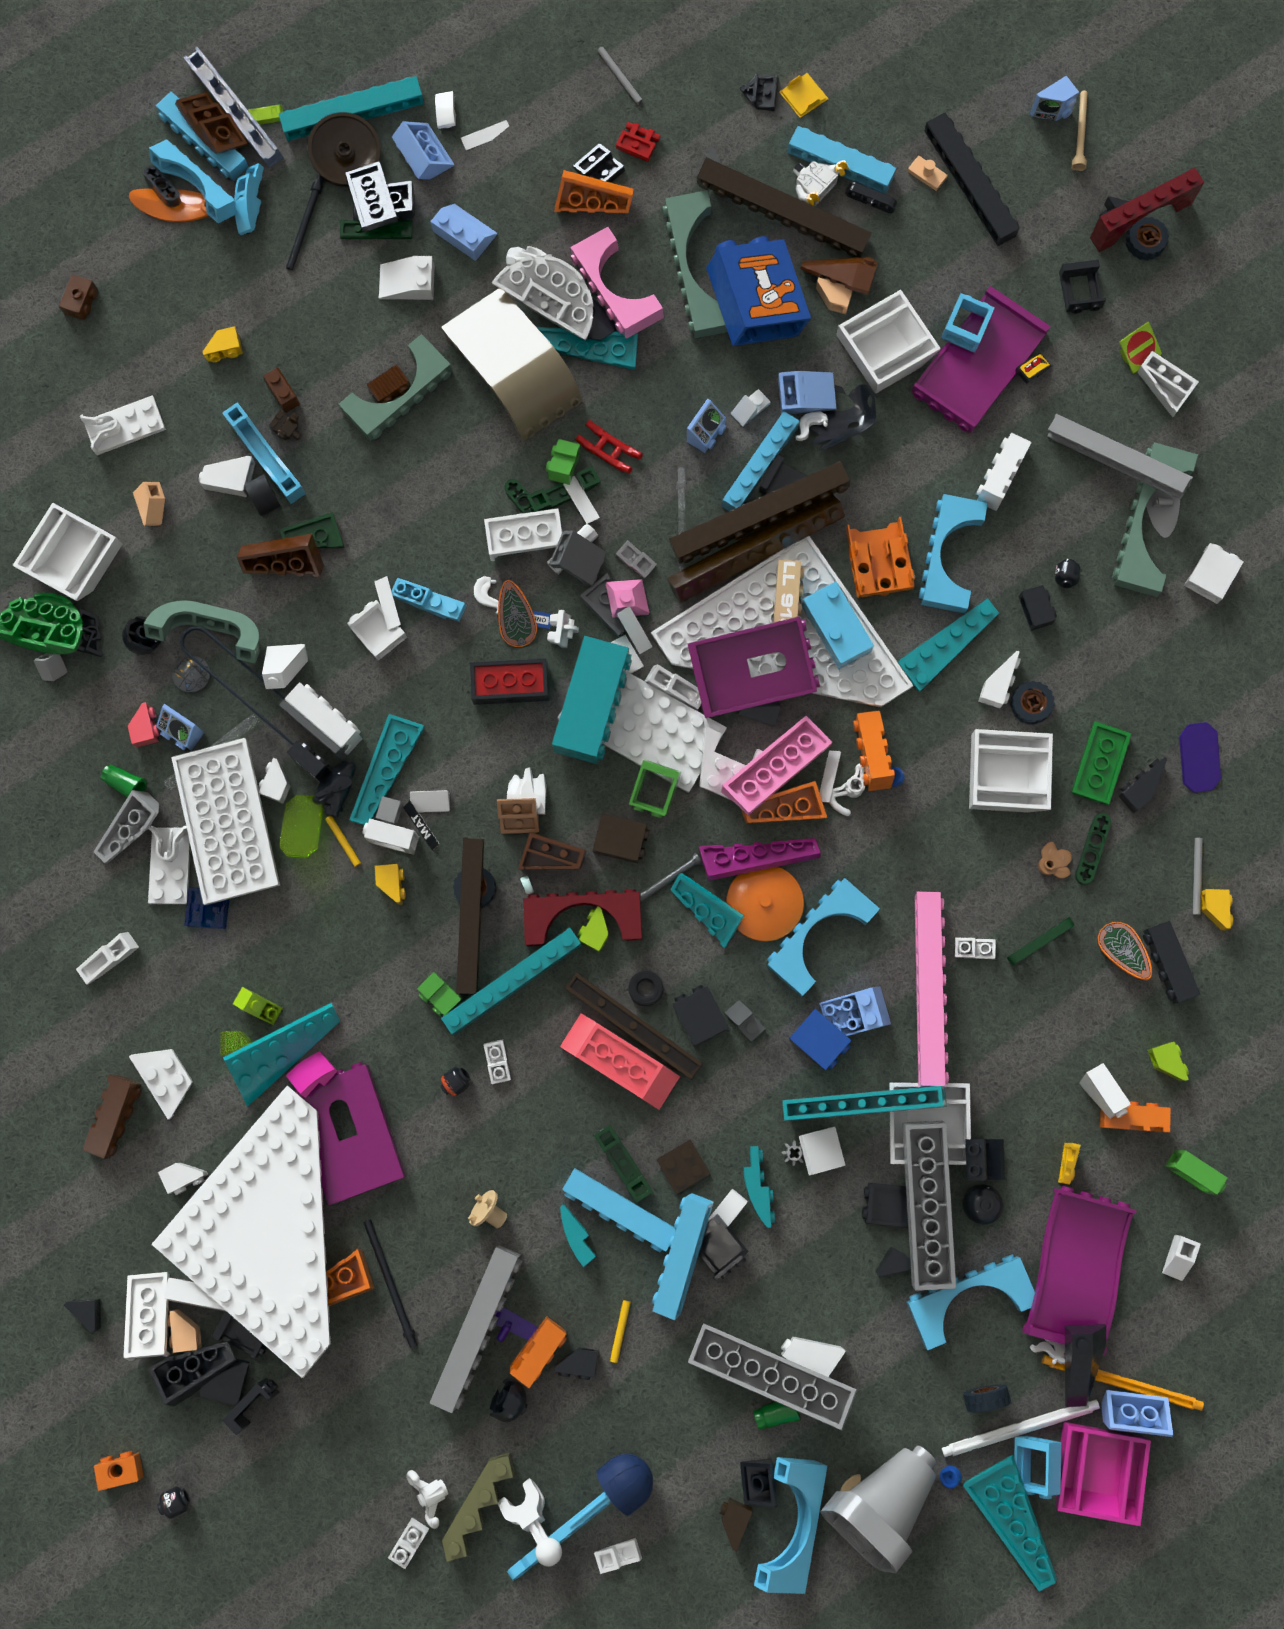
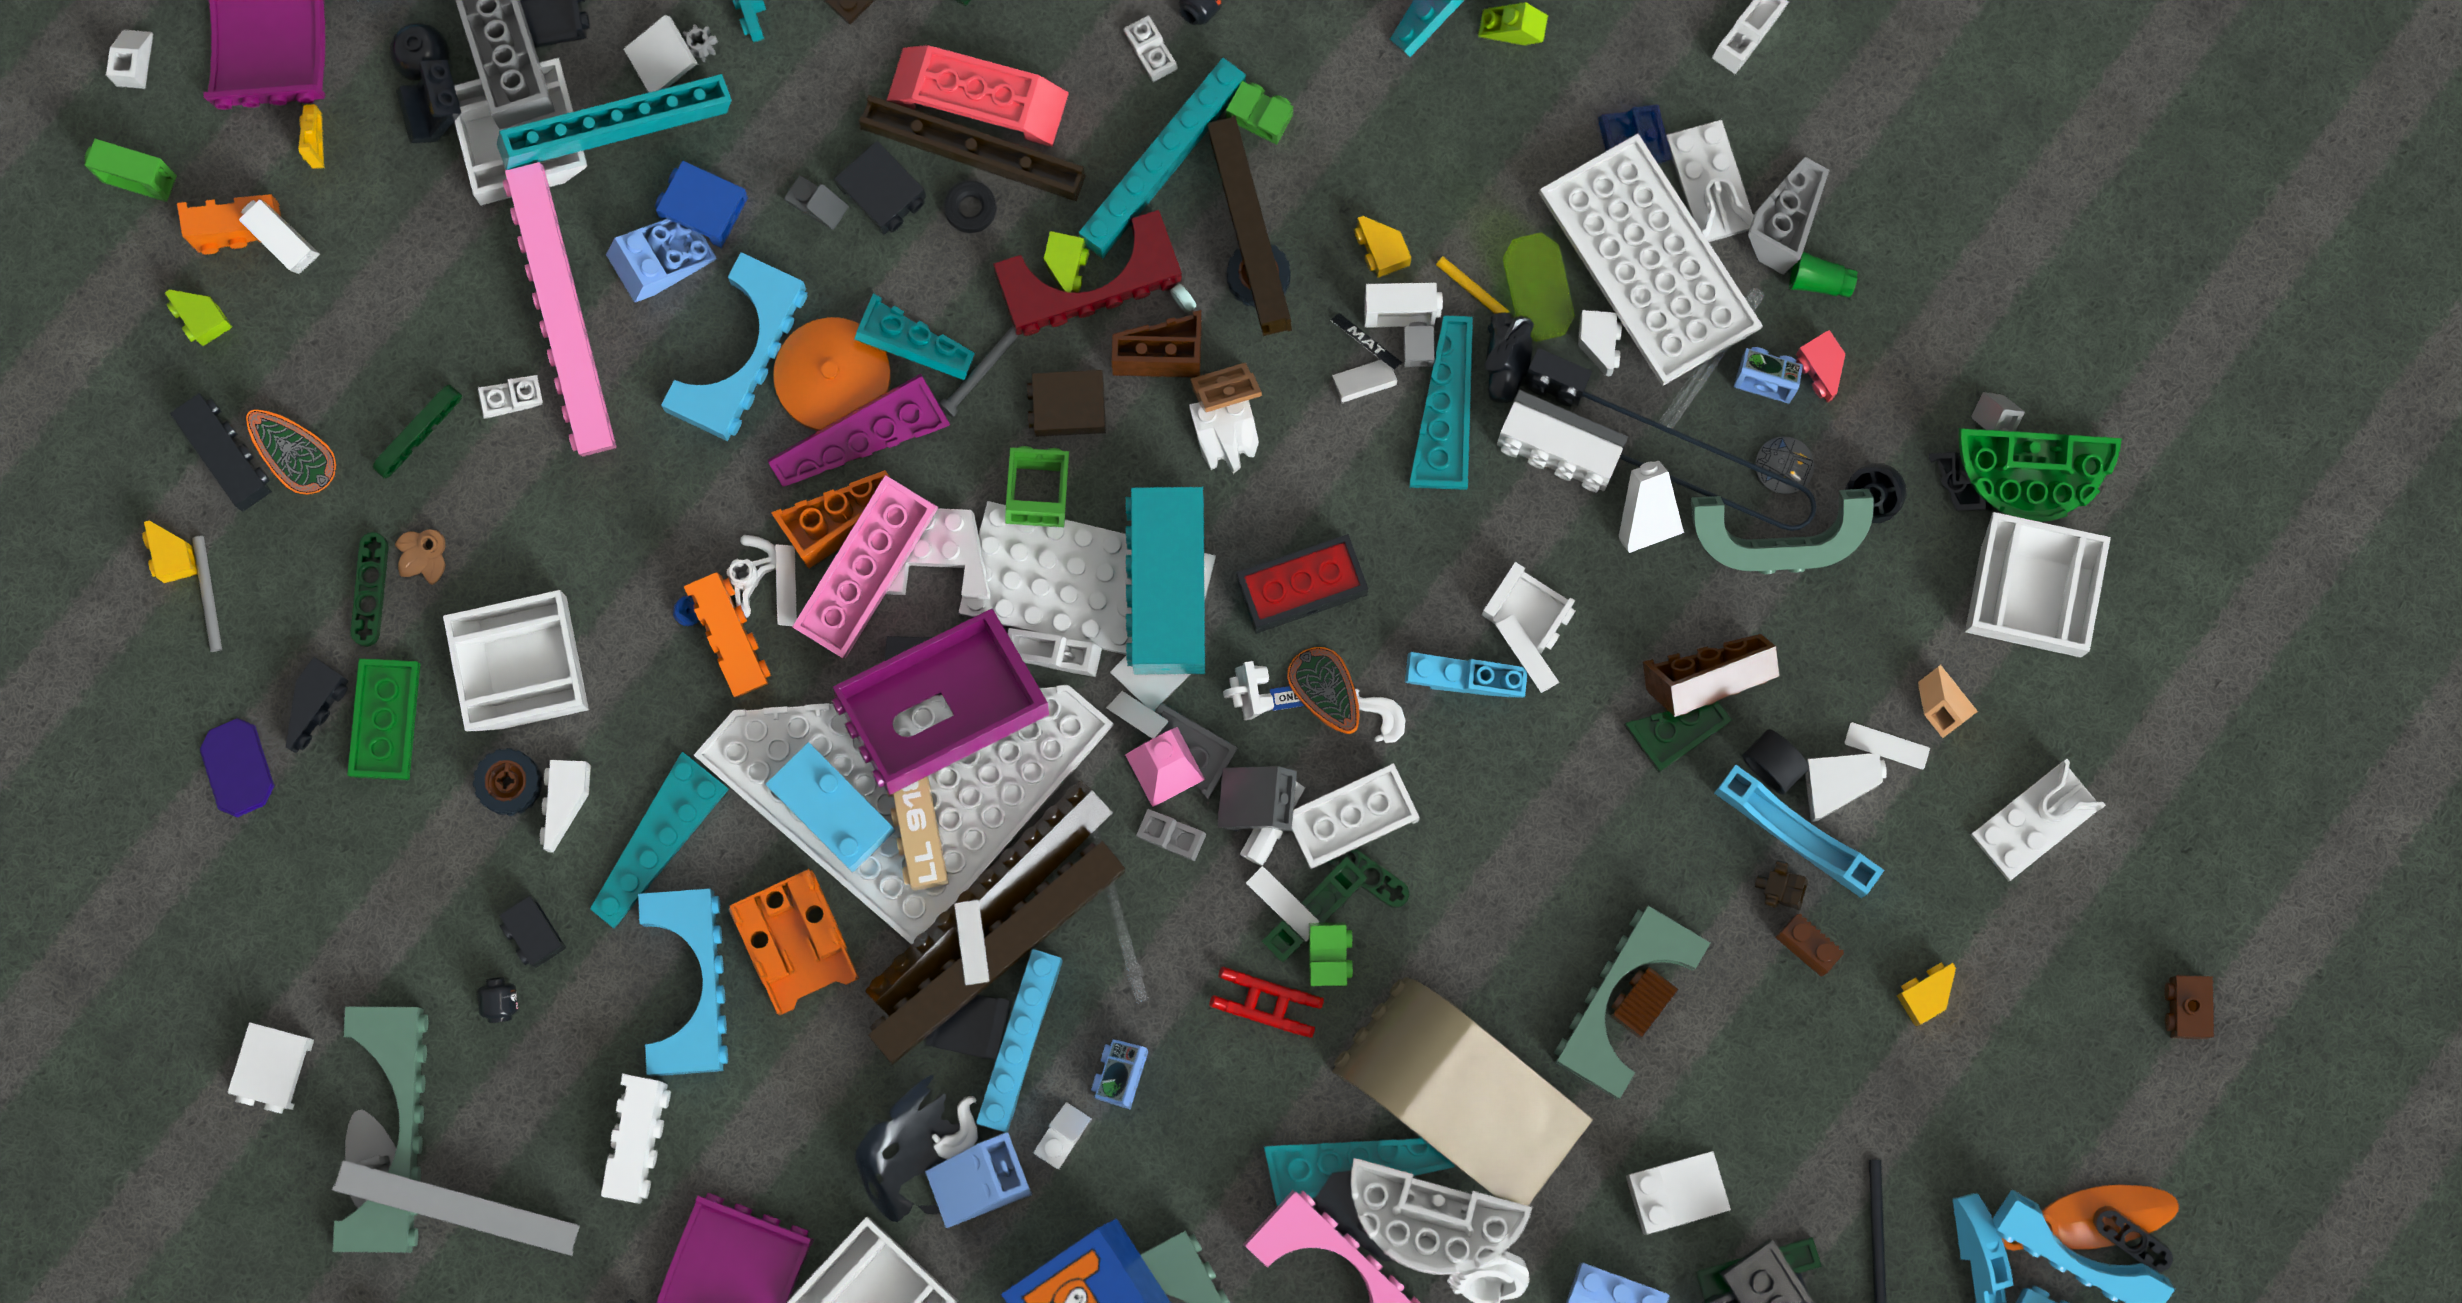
camera: 160 degrees right, 0 degrees up
none -> white sticker [955,900,990,985]
none -> white sticker [1845,722,1930,770]

